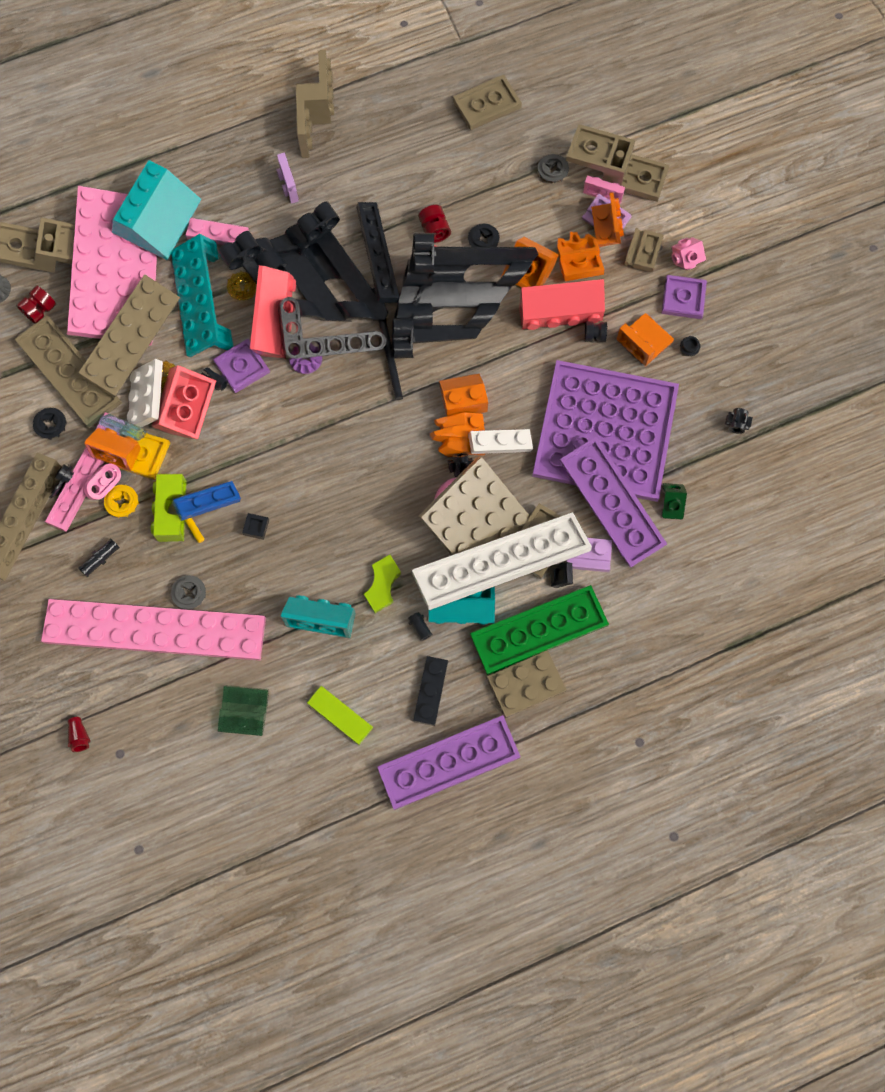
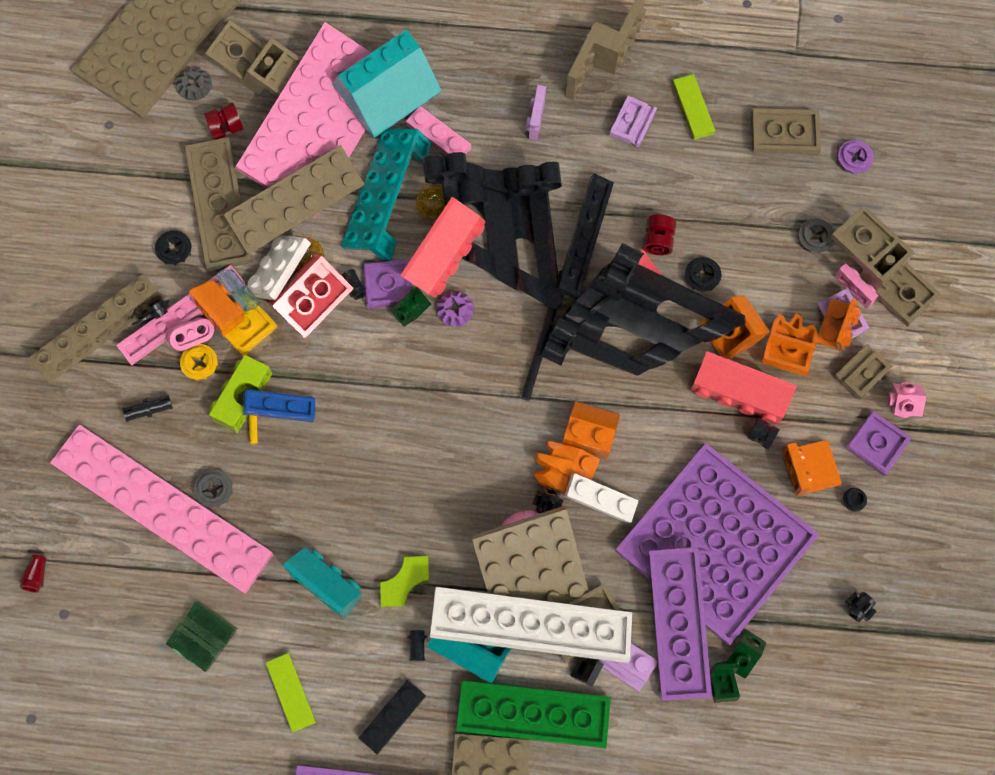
camera: 25 degrees right, 0 degrees up
black plate [242,513,269,540] -> none
beam [278,297,386,359] -> none
none -> dark green bracket [390,287,431,327]
none -> lavender plate [609,96,657,148]
none -> lime tile [672,74,715,140]
none -> dark green bracket [710,661,740,703]
none -> medium lavender gear [837,140,874,174]

